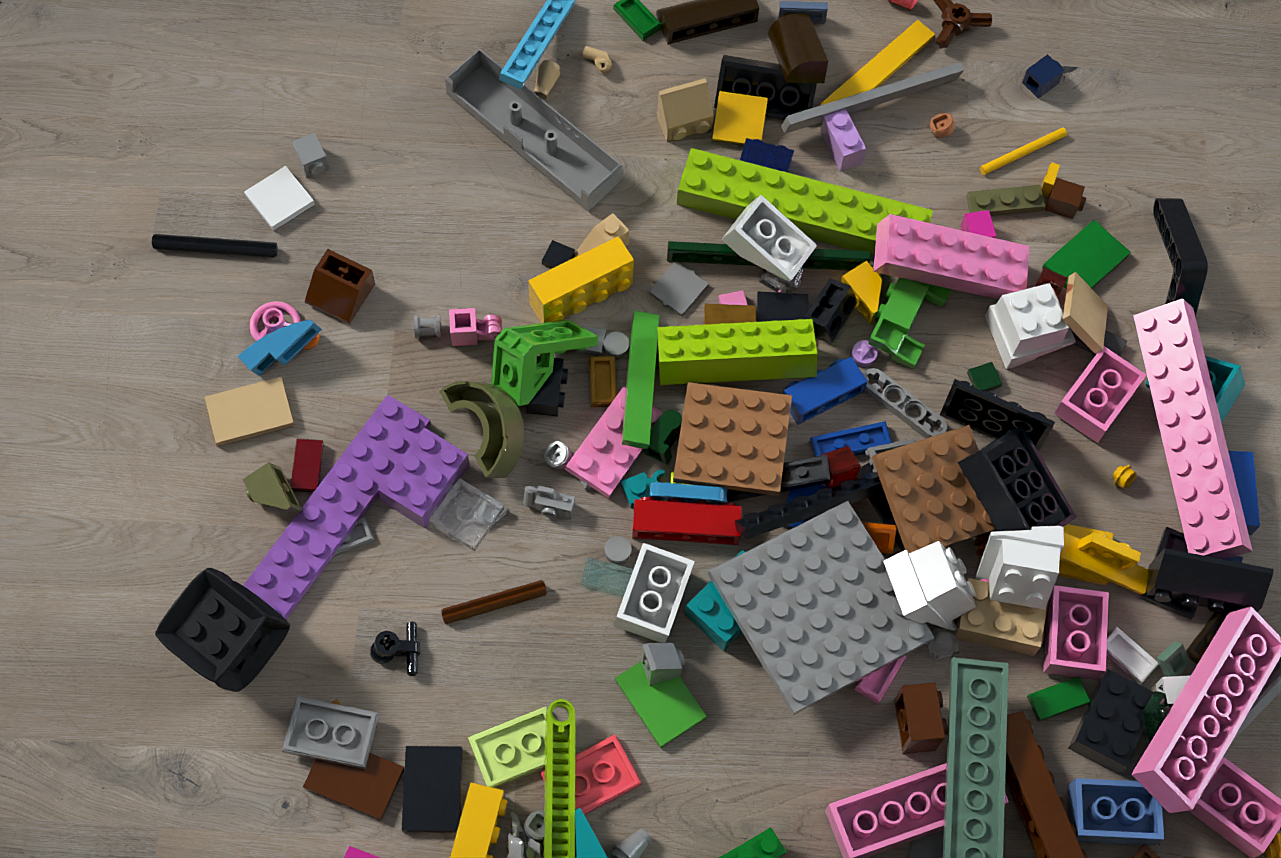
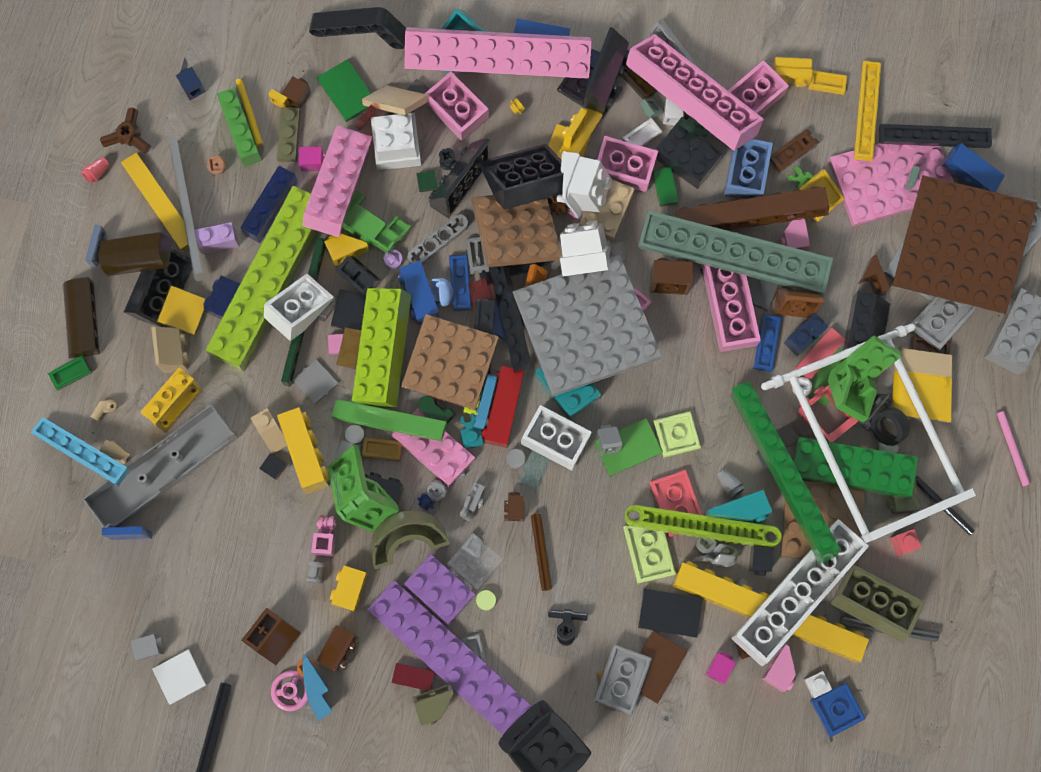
camera: 80 degrees left, 10 degrees up
tan tile [205,377,294,447] -> none
none -> blue tile [102,526,152,540]
none -> yellow window [140,367,203,433]
none -> bright green brick [217,88,262,167]
none -> clear blue brick [240,166,298,243]
none -> reddish brown slope [316,625,359,673]
none -> yellow brick [330,566,368,612]
none -> clear blue plate [417,493,436,510]
none -> light blue hair [431,278,453,307]
none -> black bush [439,148,456,170]
none -> yellowish green tile [476,590,496,611]
none -> reddish brown brick [504,492,524,521]
none -> yellowish green tile [653,411,701,458]

